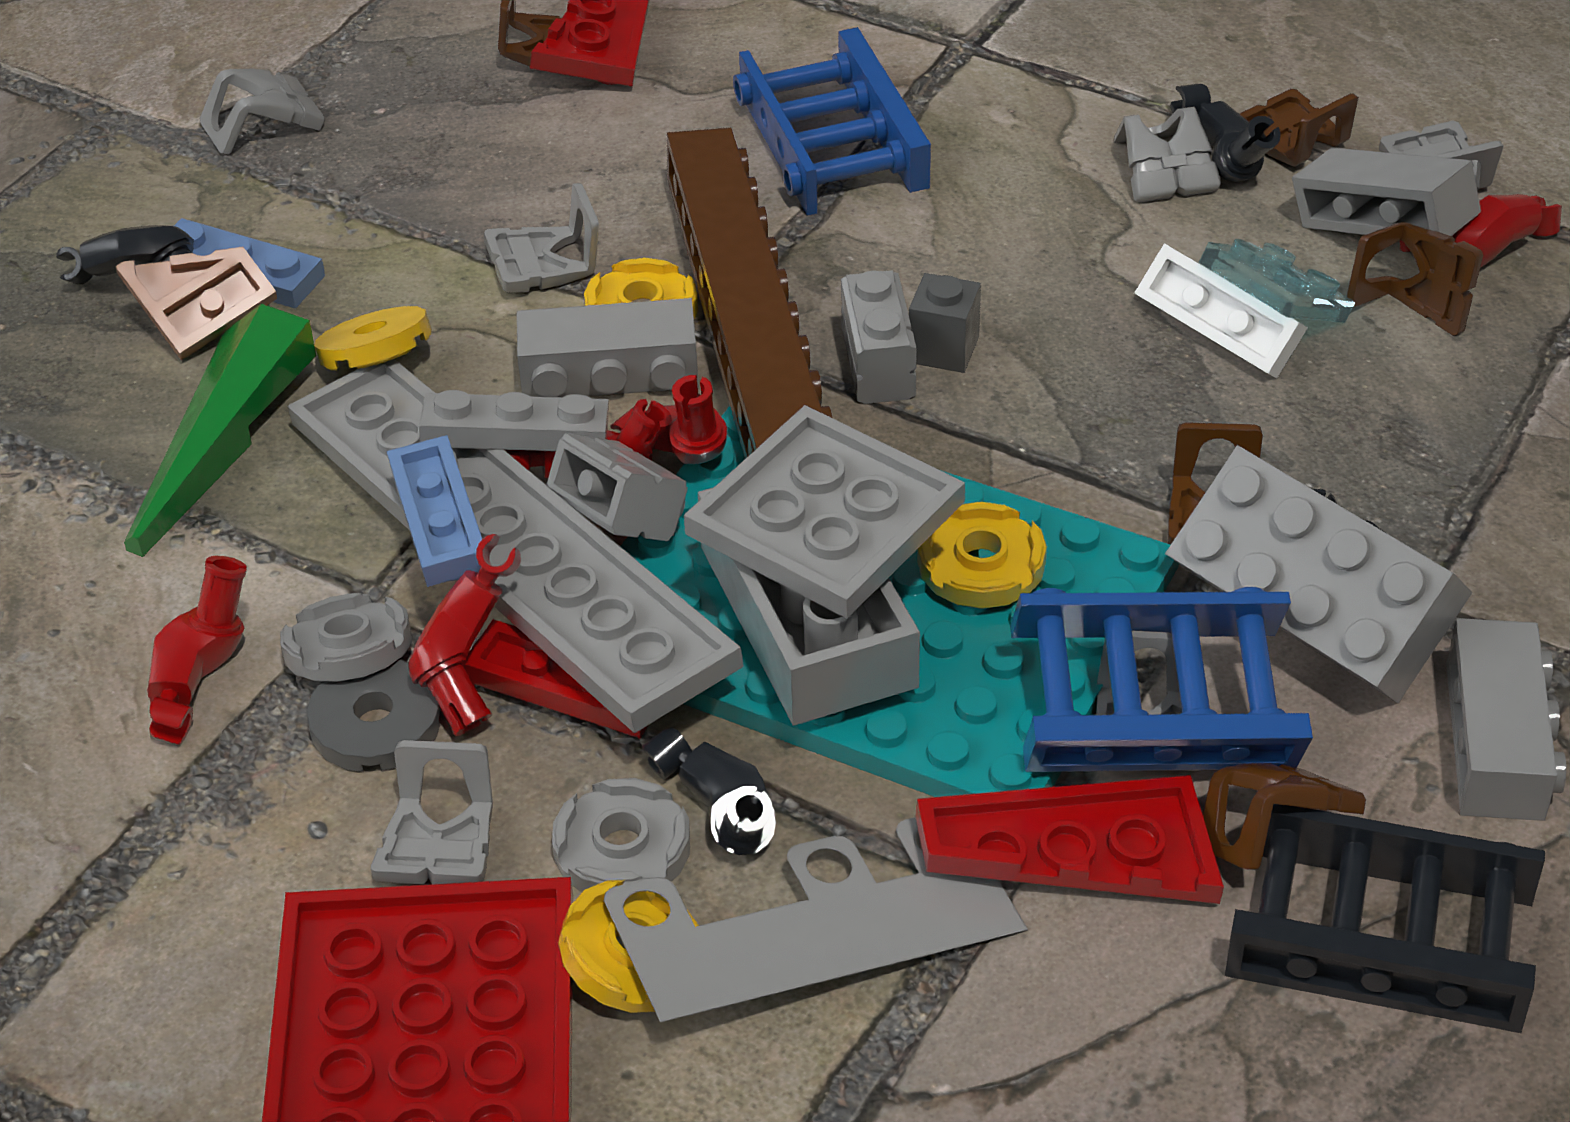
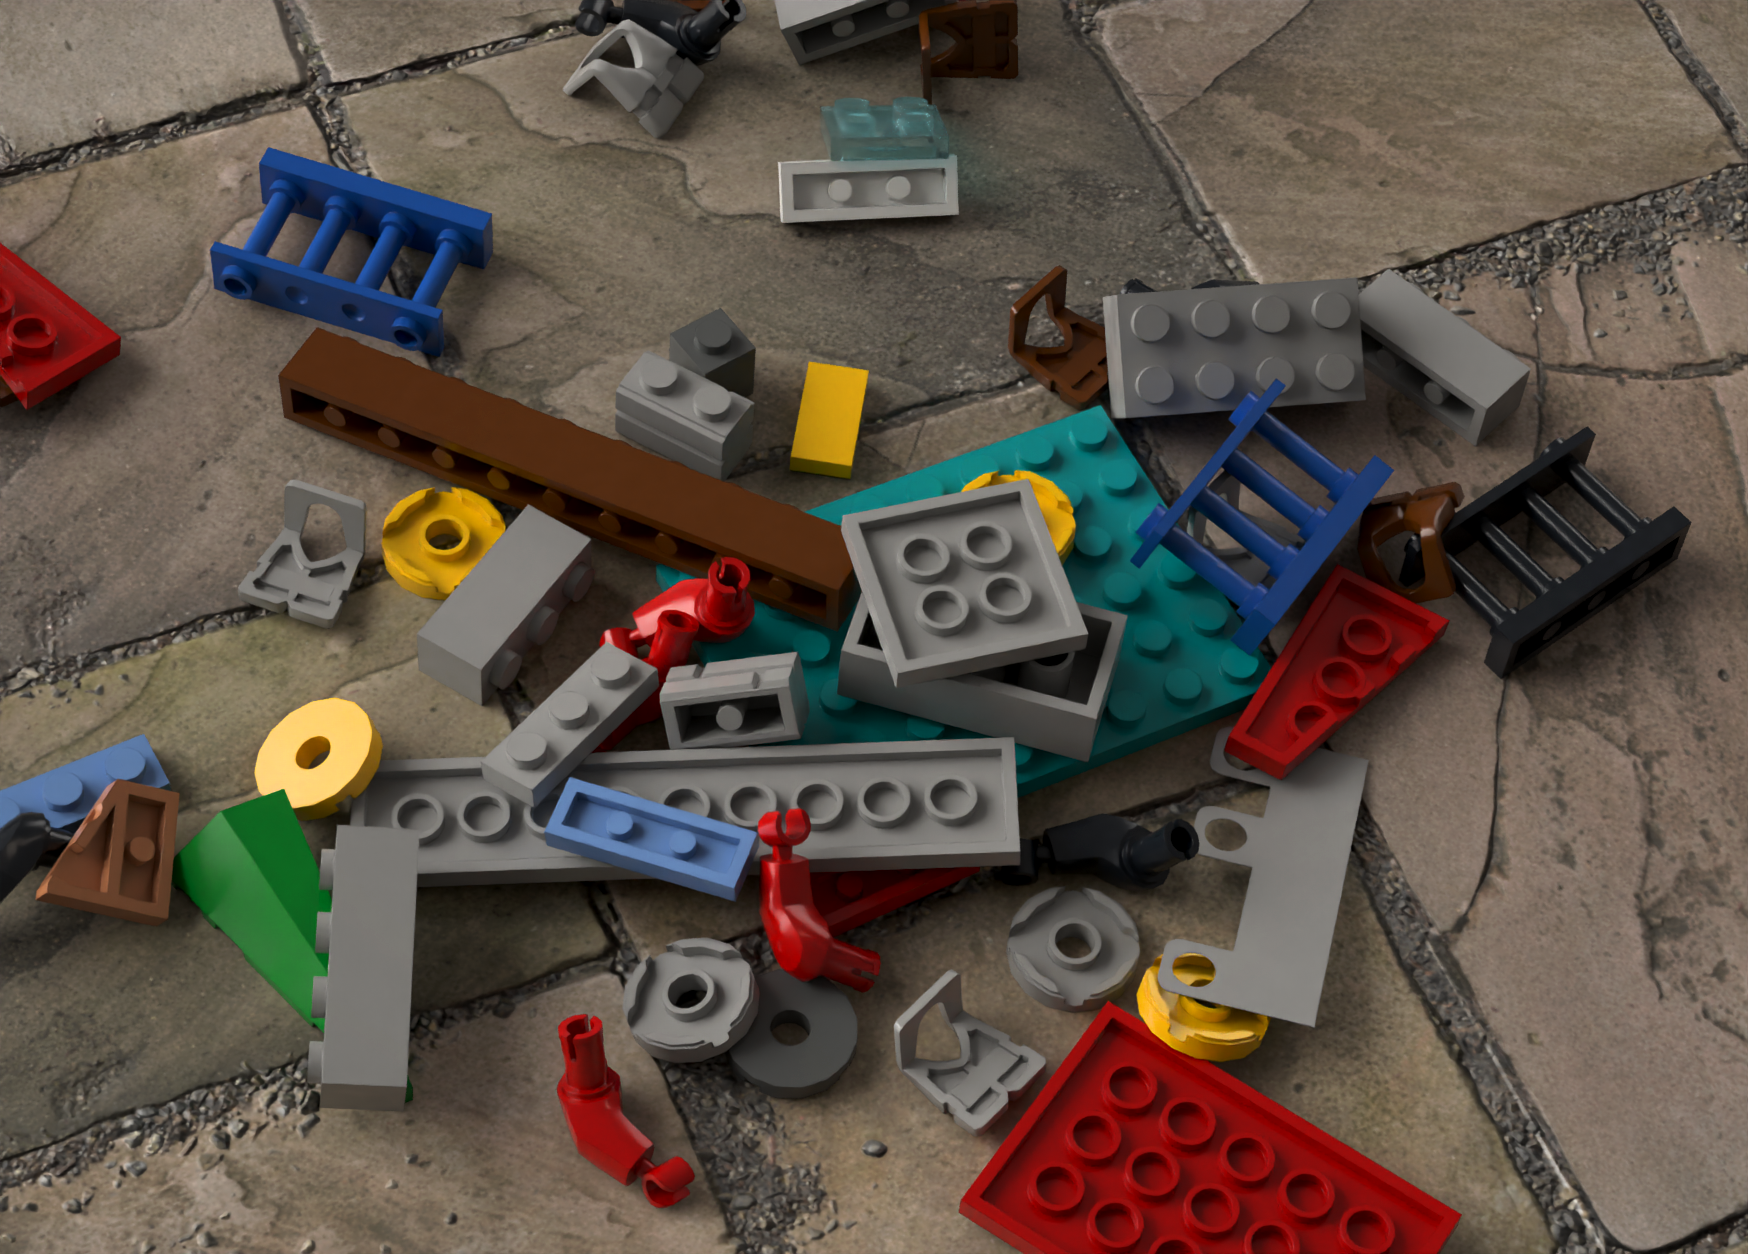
camera: 60 degrees left, 10 degrees up
none -> light grey brick [307,825,420,1112]
none -> yellow tile [790,362,869,479]

